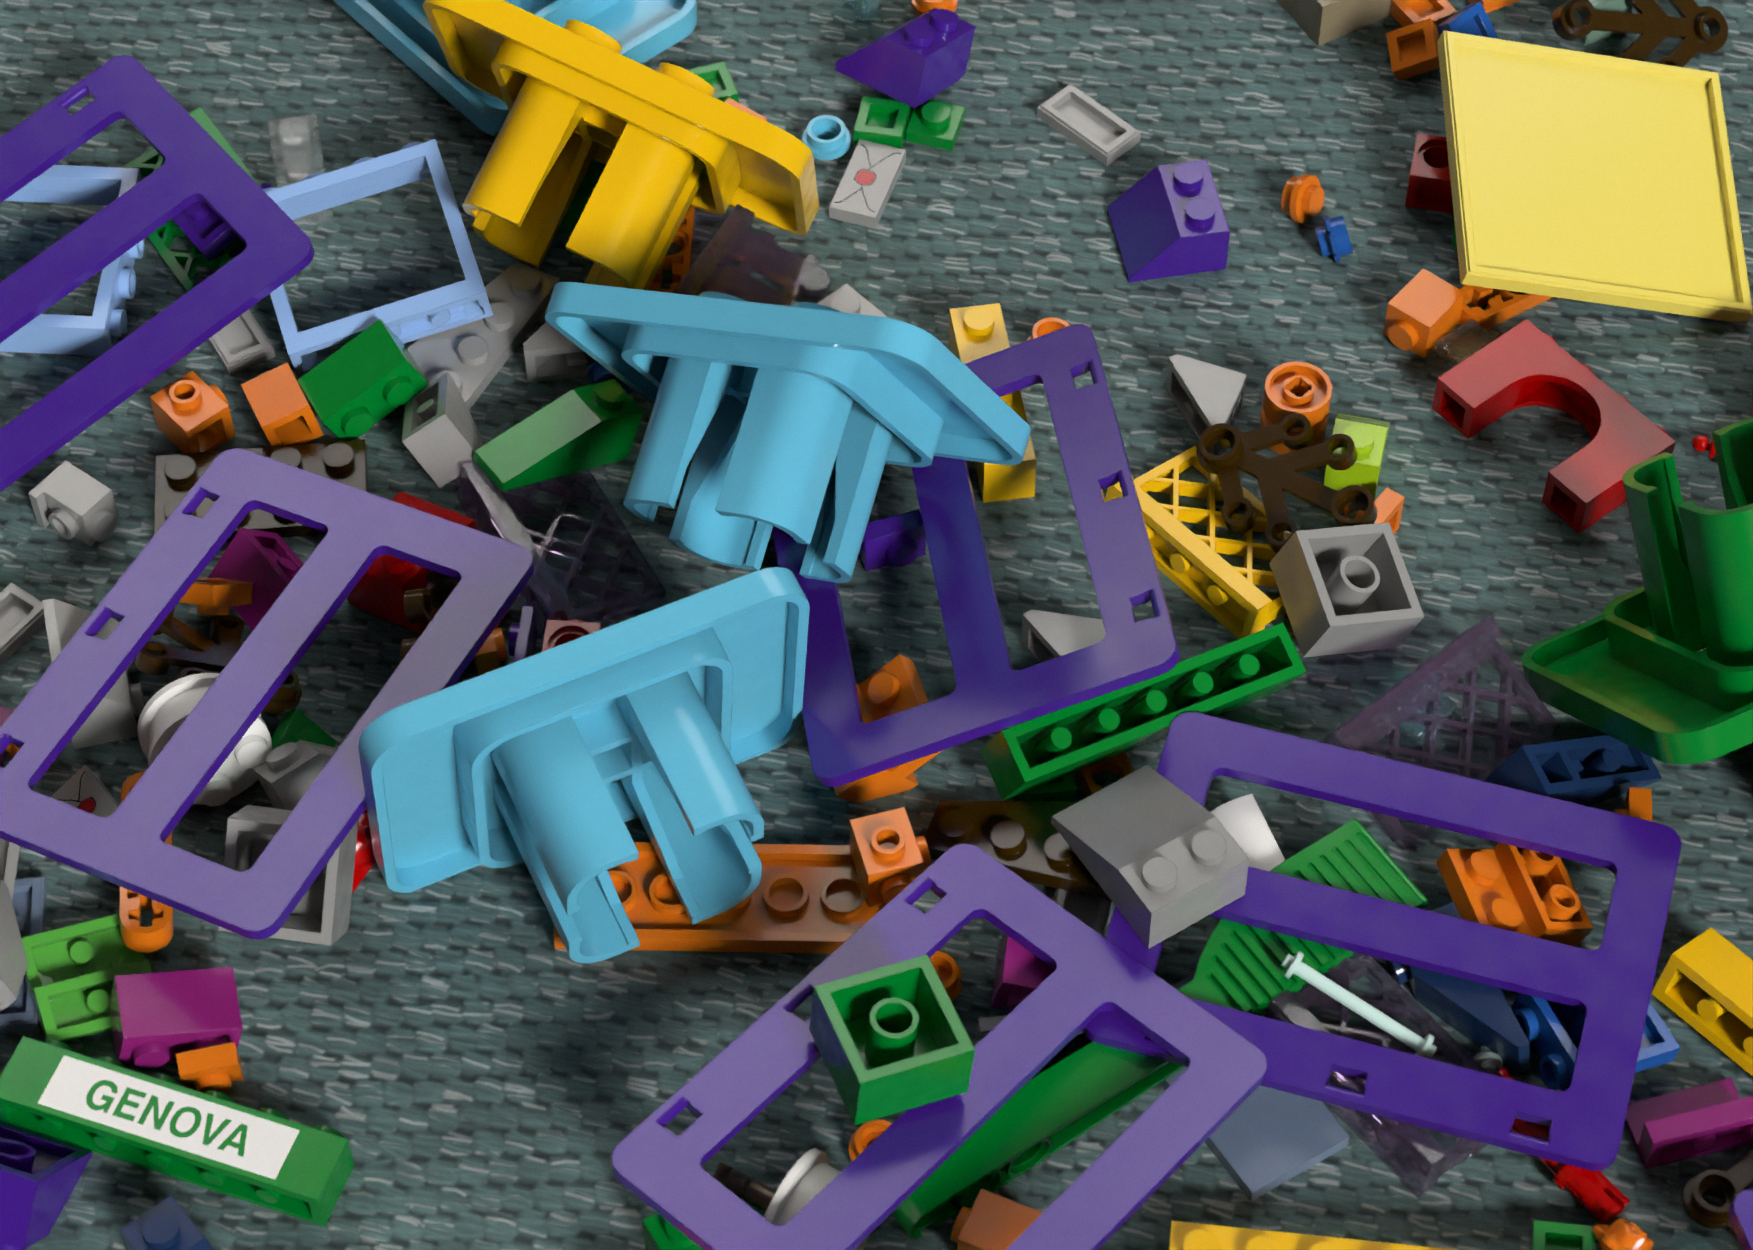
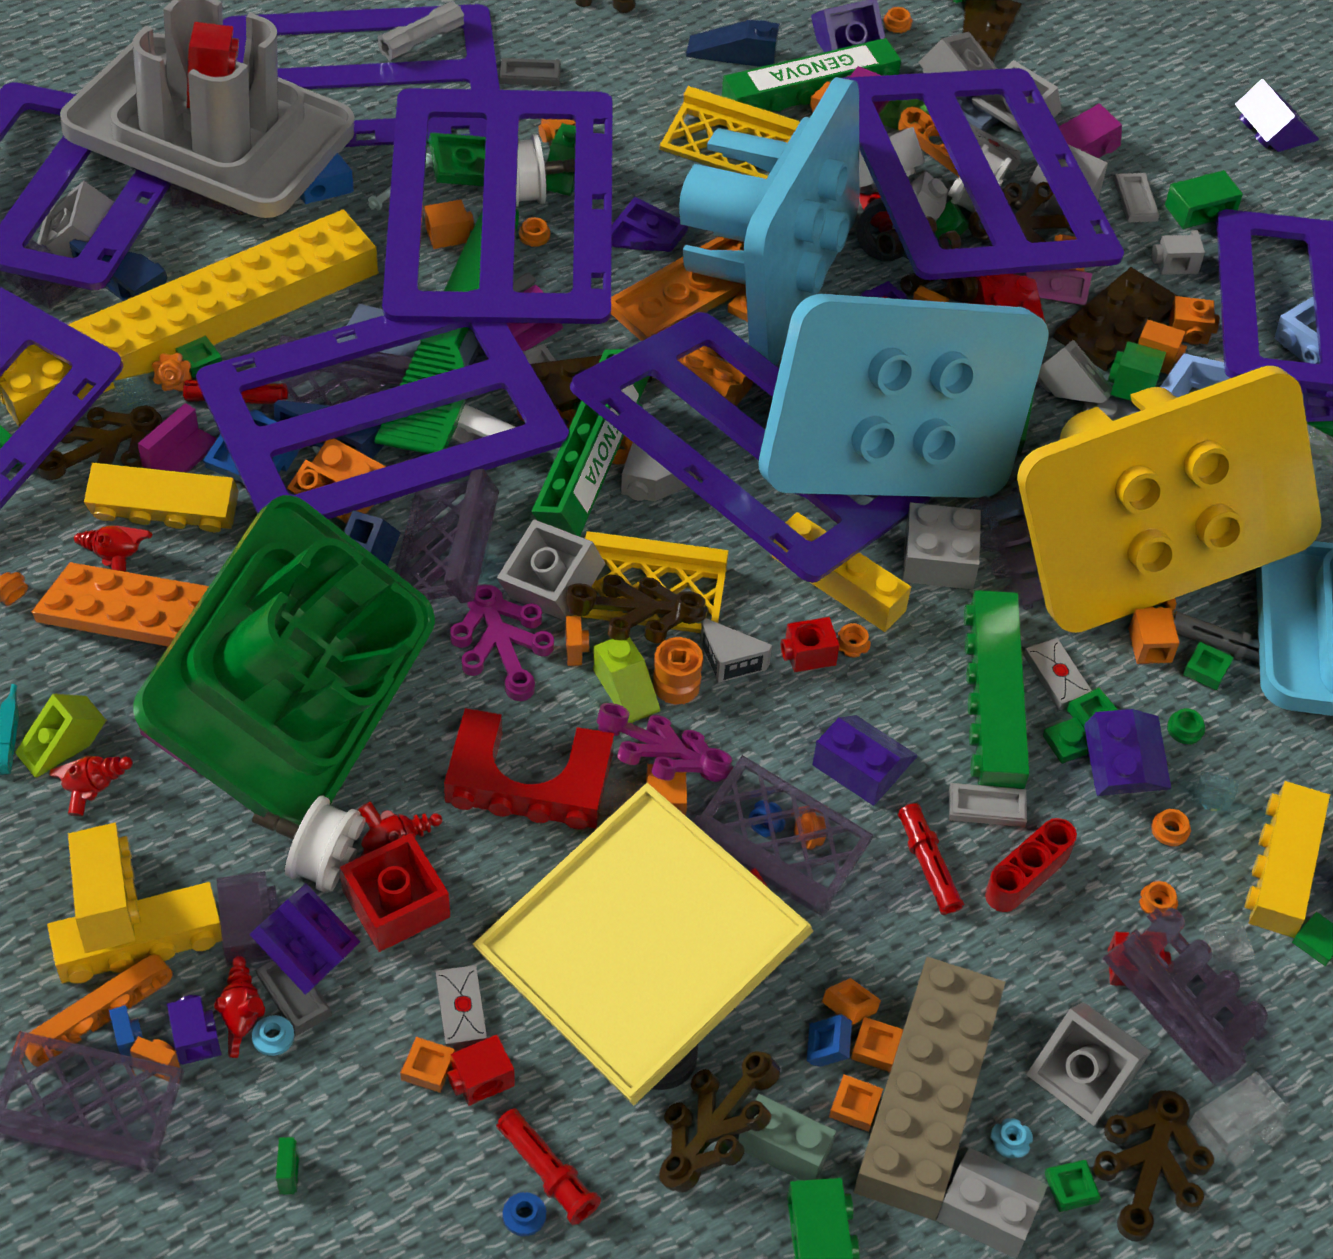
camera: 135 degrees right, 0 degrees up
medium azure plate [802,115,851,160] -> none
green brick [809,954,975,1126] -> none
orange brick [849,807,931,907] -> none
light grey slope [1051,765,1249,949] -> none
light aqua axle [1281,951,1437,1059] -> none
none -> magenta plant [450,584,554,701]
none -> magenta plant [596,703,733,782]
none -> dark purple wing [612,197,688,252]
none -> yellow fence [660,86,800,179]
none -> clear purple fence [692,755,874,918]
none -> red brick [781,617,840,672]
none -> red pin [897,803,964,915]
none -> green brick [964,590,1029,789]
none -> red beam [985,818,1077,912]
none -> green plate [1167,708,1205,744]

